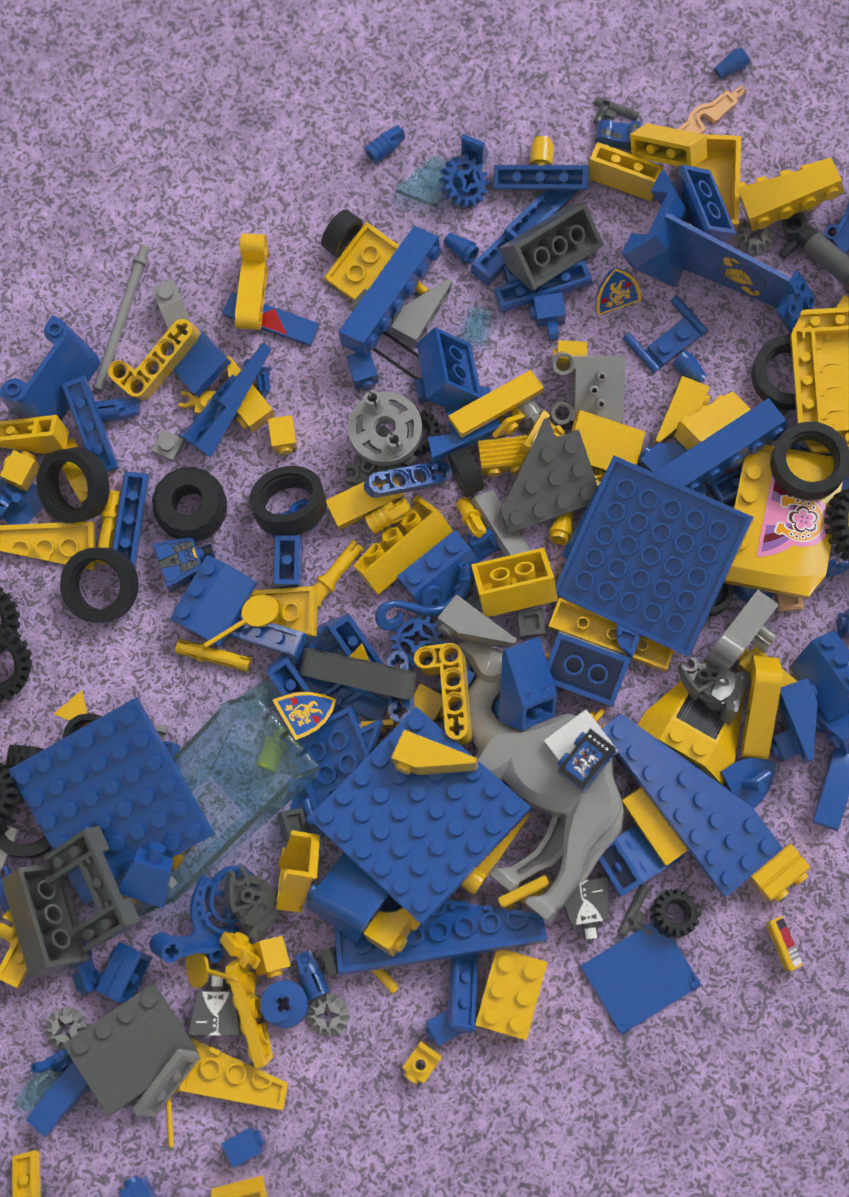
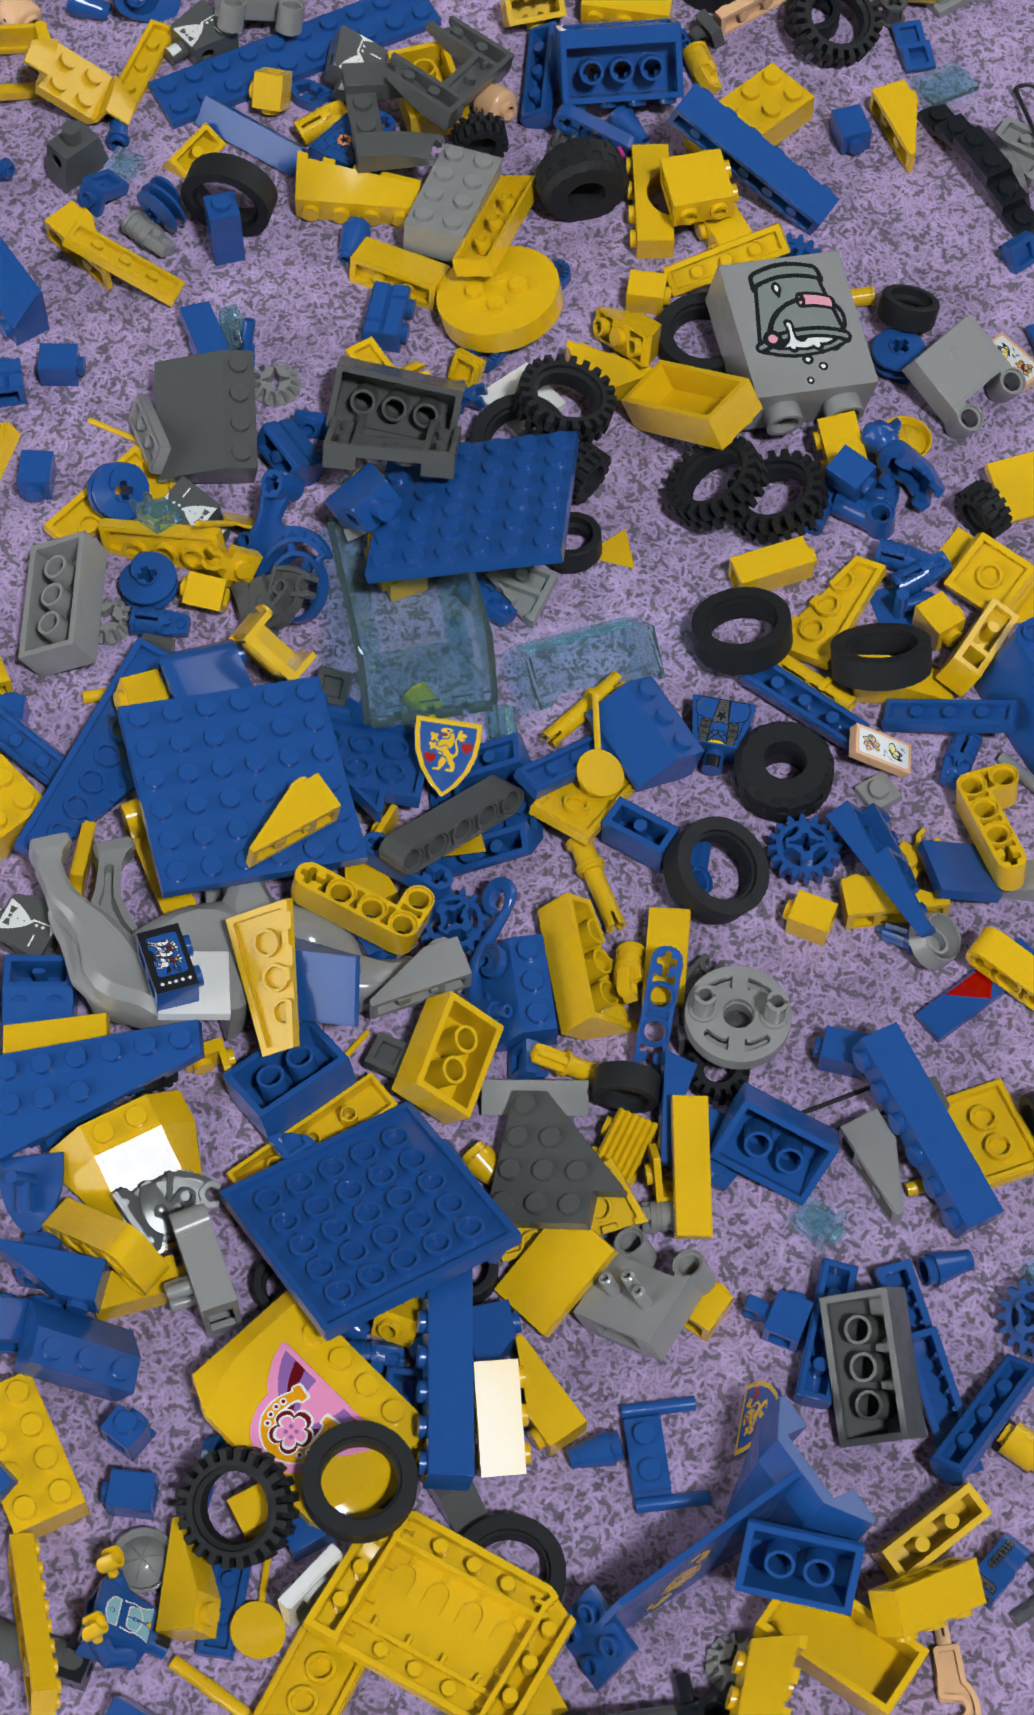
camera: 115 degrees right, 15 degrees down
none -> light grey brick [18,531,108,677]
none -> blue piece [87,462,149,520]
none -> clear light blue plate [128,491,184,534]
none -> yellow wing [225,898,300,1057]
none -> clear light blue windscreen [509,616,666,711]
none -> yellow brick [728,535,817,591]
none -> blue gear [767,813,842,887]
none -> tile [849,723,912,777]
none -> light grey hat [909,911,961,970]

